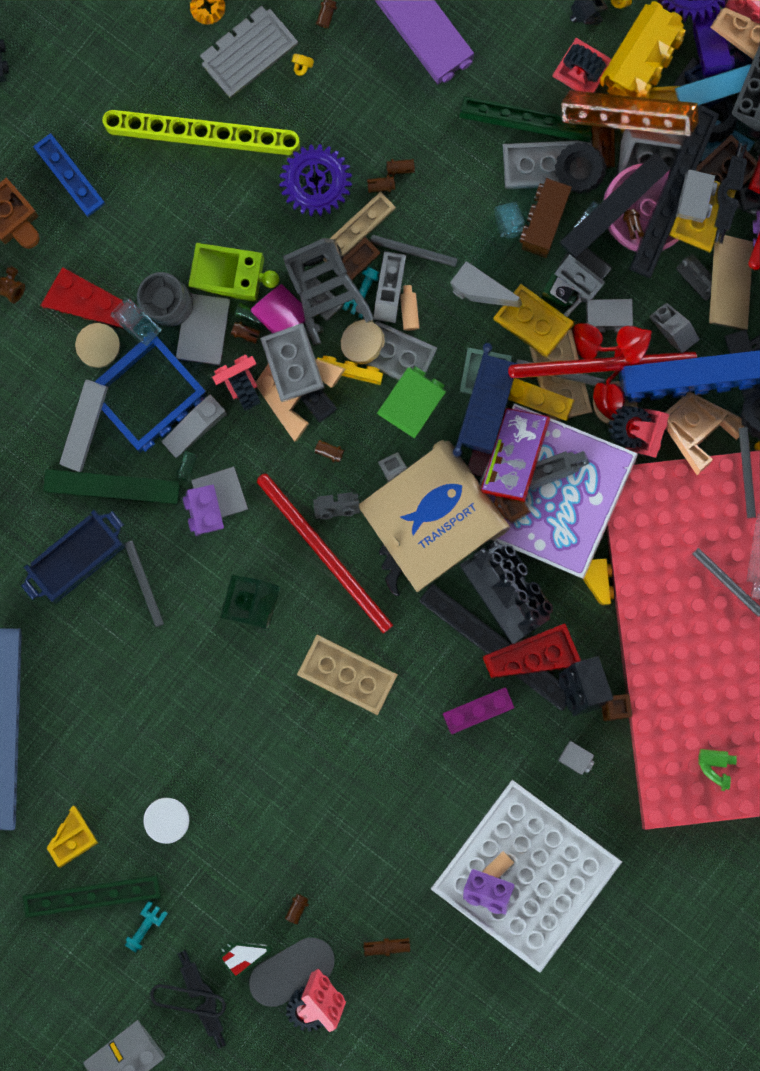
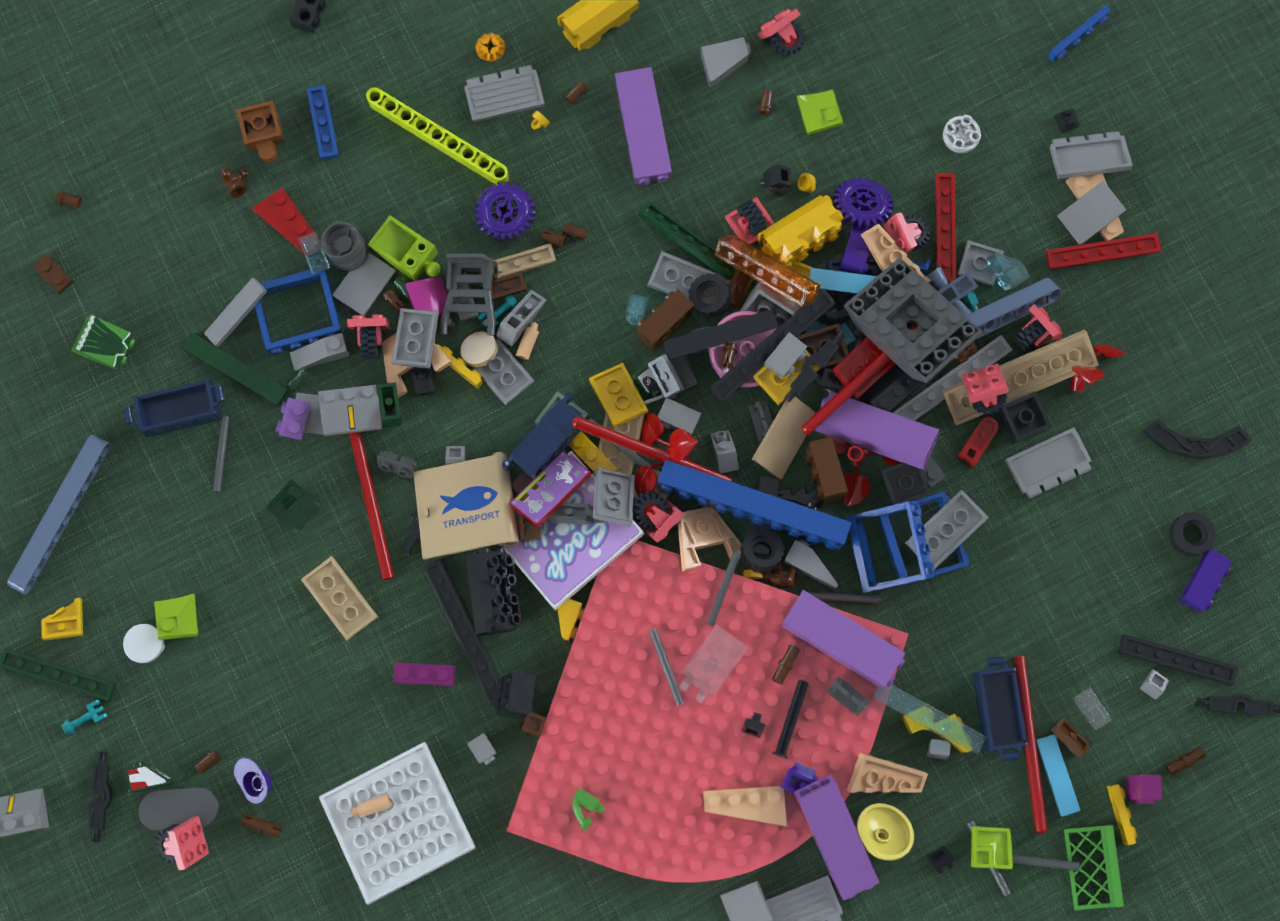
camera: 25 degrees right, 5 degrees down
tan tile [75,323,121,368] -> none
black piece [150,984,226,1017] -> none
reddish brown pin [315,440,345,463] -> none
dark grey bar [370,235,458,267] -> none
bright green slope [377,366,447,438] -> none
light grey slope [450,261,522,308] -> none
medium lavender bracket [463,869,514,915] -> none
red wing [483,623,581,678] -> none
none -> lime plate [154,594,198,640]
none -> piece [234,758,272,804]
none -> light grey slope [318,385,382,436]
none -> dark green slope [377,382,401,428]
none -> light grey tile [593,467,635,526]

